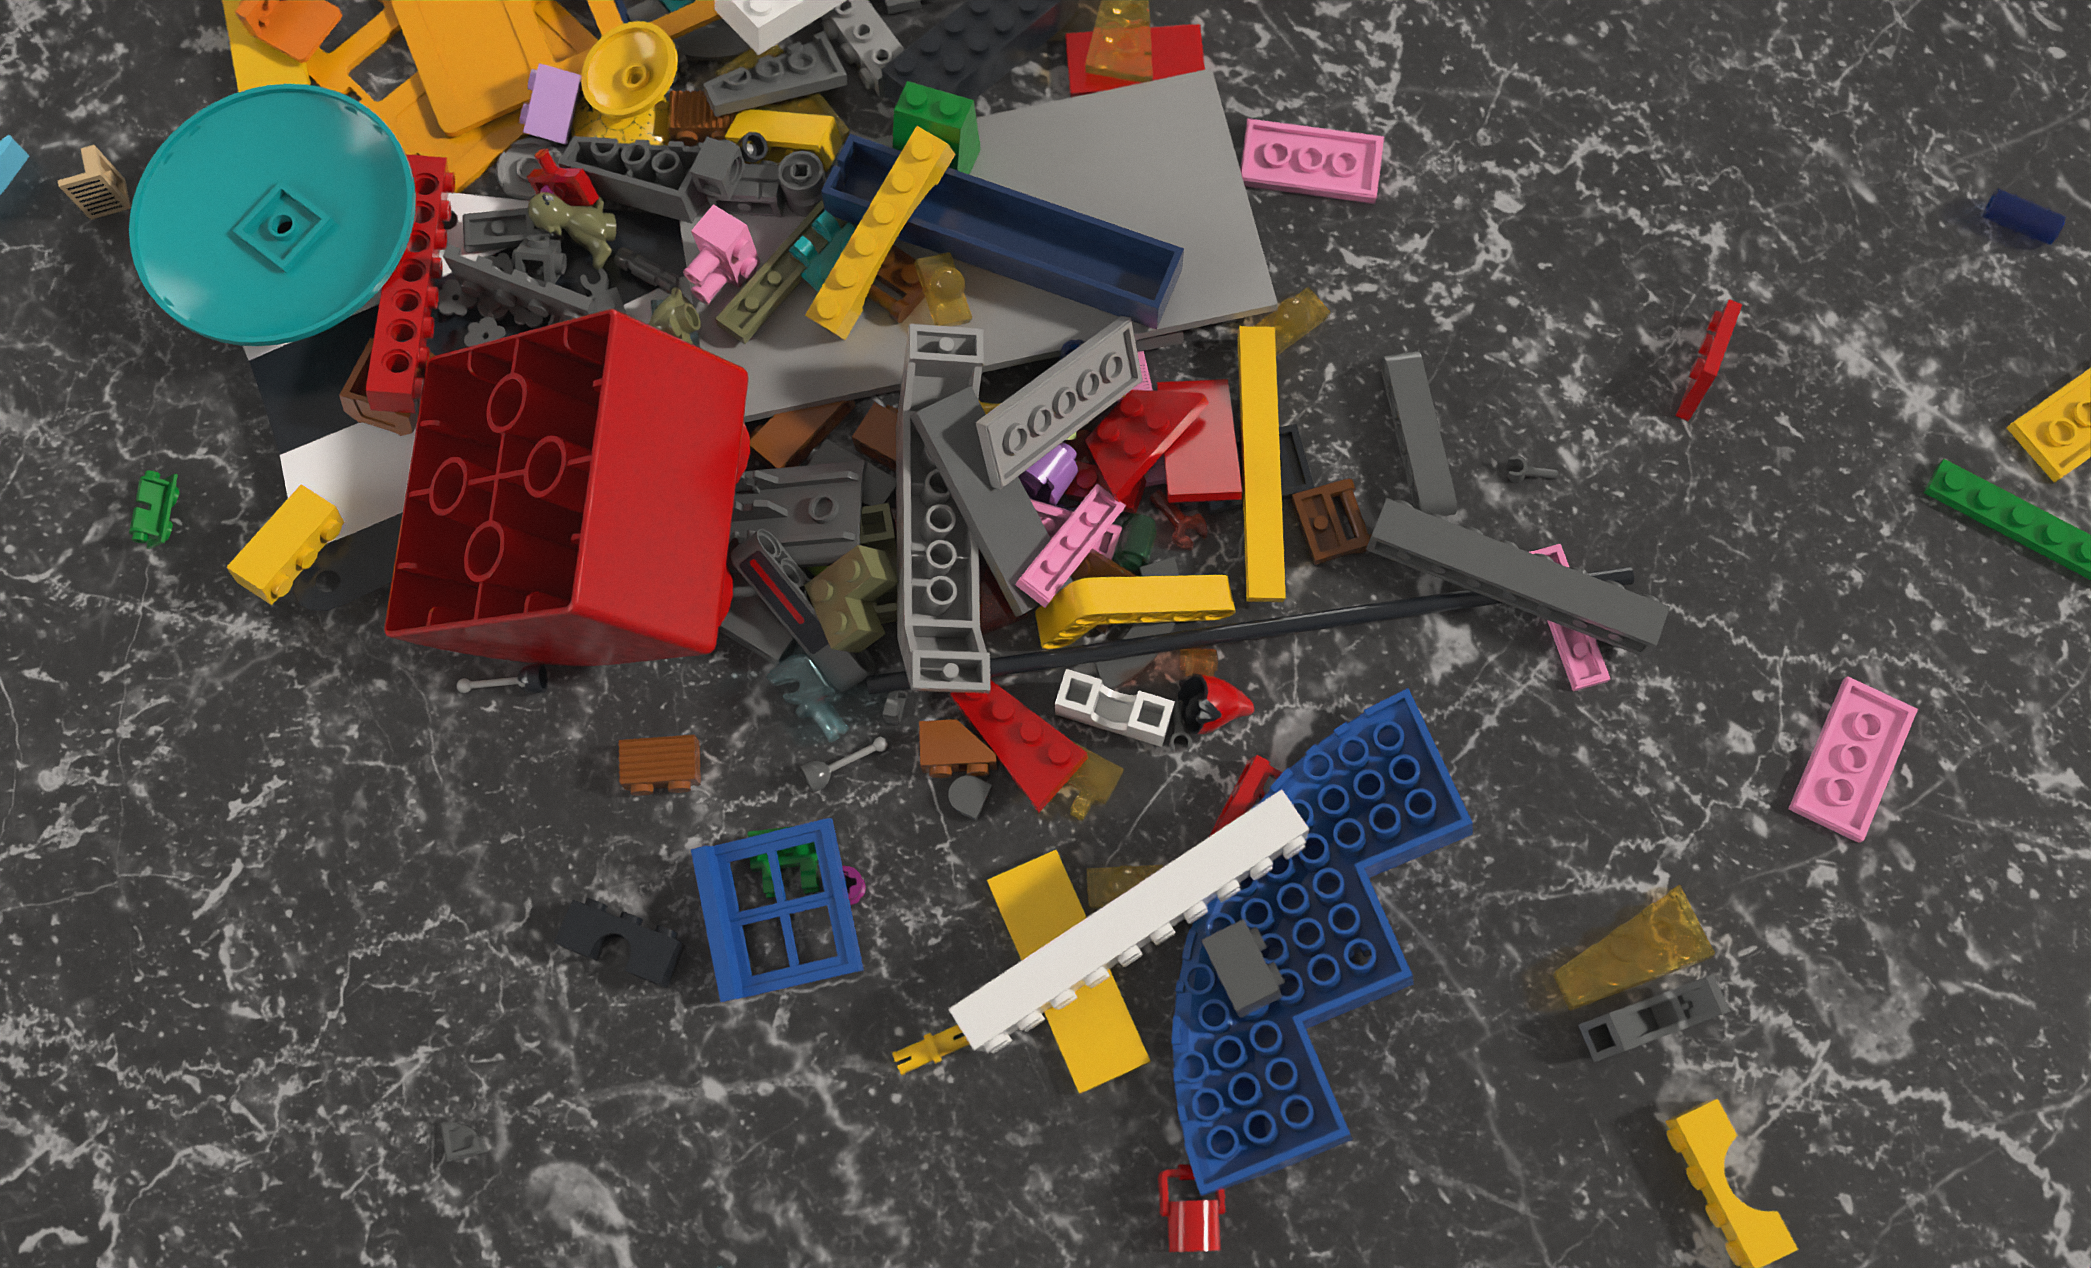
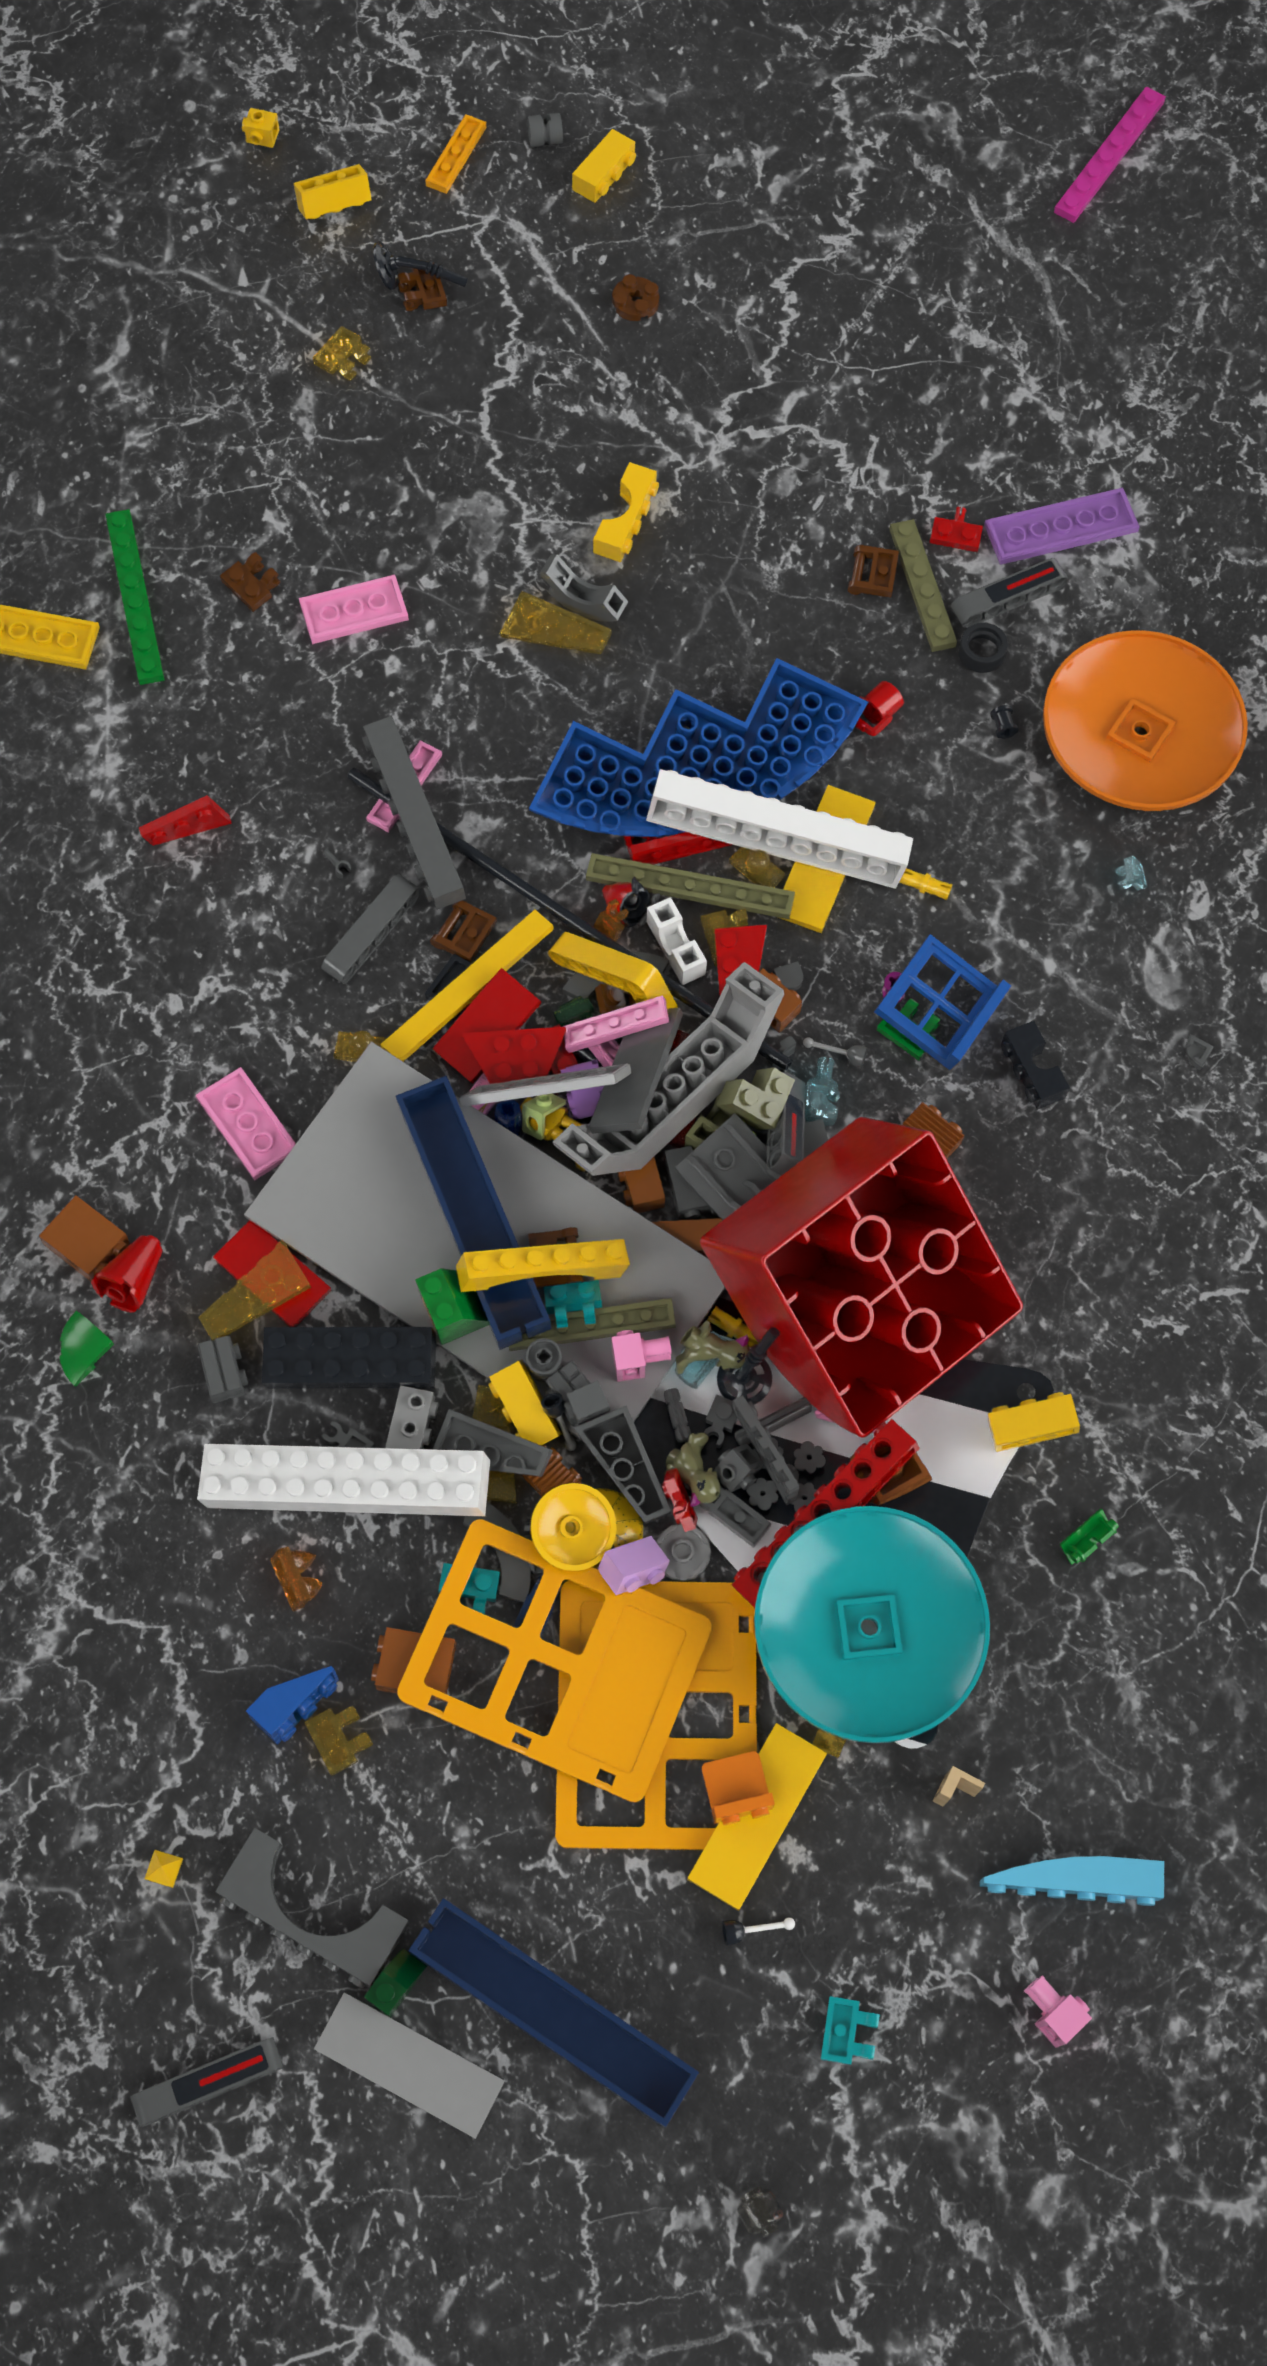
camera: 140 degrees left, 5 degrees down
clear yellow tile [914,252,972,327] -> none
clear red bar [1150,489,1208,551] -> none
dark grey piece [1201,919,1285,1018] -> none
none -> reddish brown plate [220,552,280,612]
none -> olive plate [586,853,795,919]

